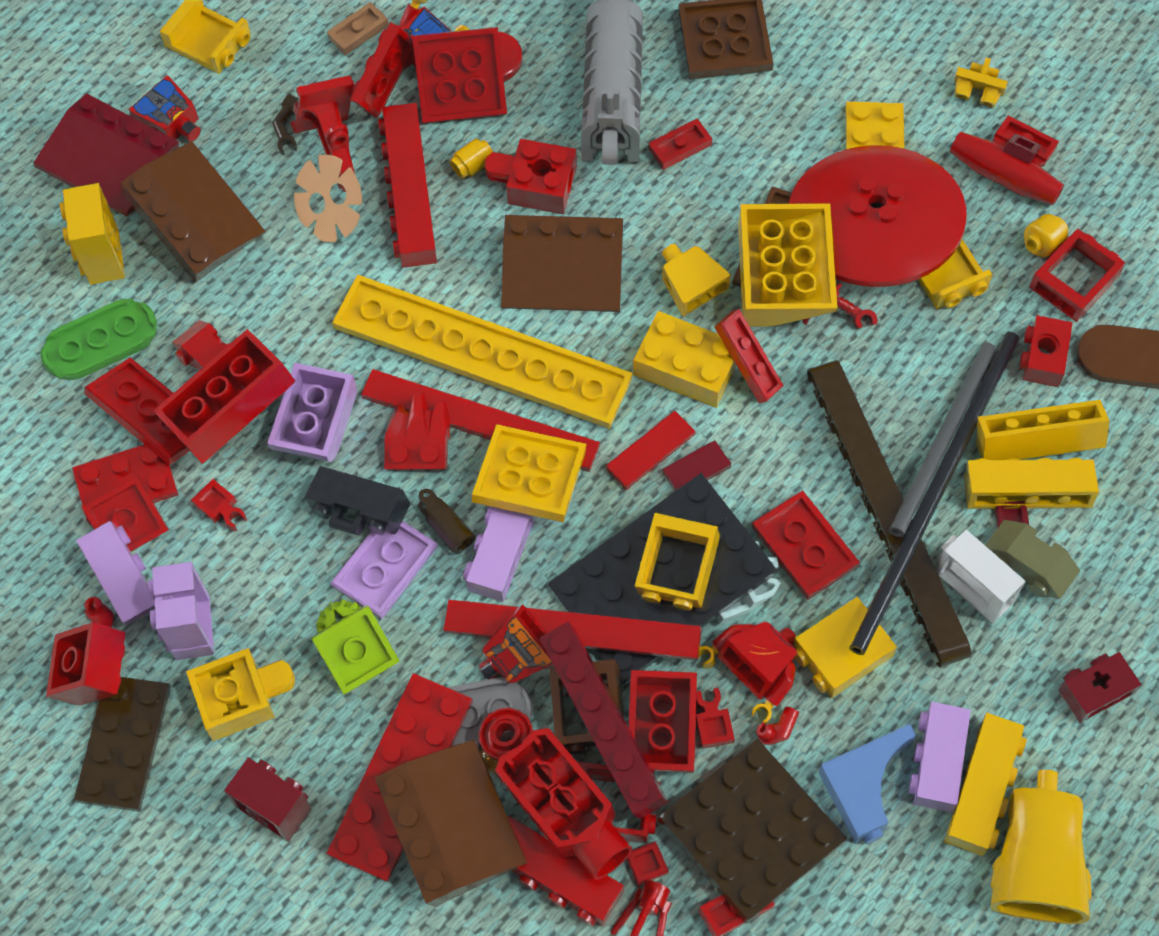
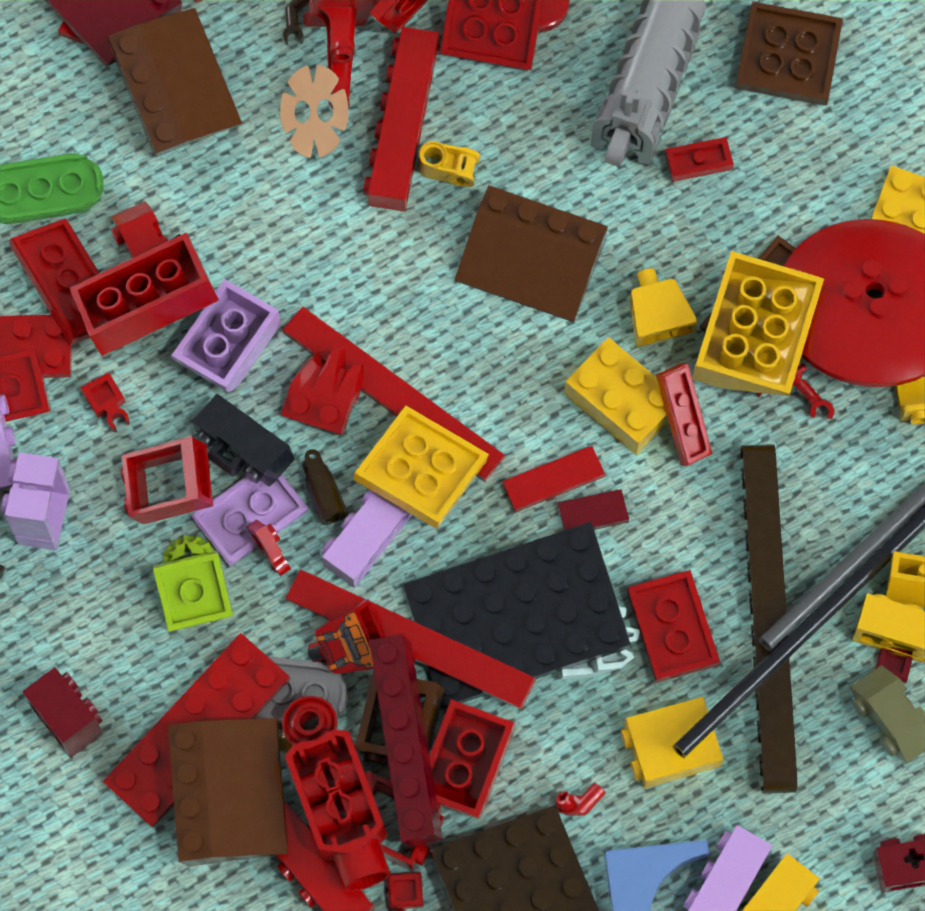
camera: 15 degrees right, 5 degrees up
yellow brick [59,183,125,285] -> none
yellow brick [186,648,295,741] -> none
yellow plate [332,274,633,429] -> none
yellow brick [449,138,493,179] -> none
red brick [485,138,577,215] -> none
yellow window [635,513,720,610] -> none
red plate [696,688,735,749] -> none
red torso [698,621,797,724] -> none
white window [936,530,1025,624] -> none
none -> red window [121,436,213,524]
none -> red plate [246,519,291,577]
none -> yellow piece [418,141,481,188]

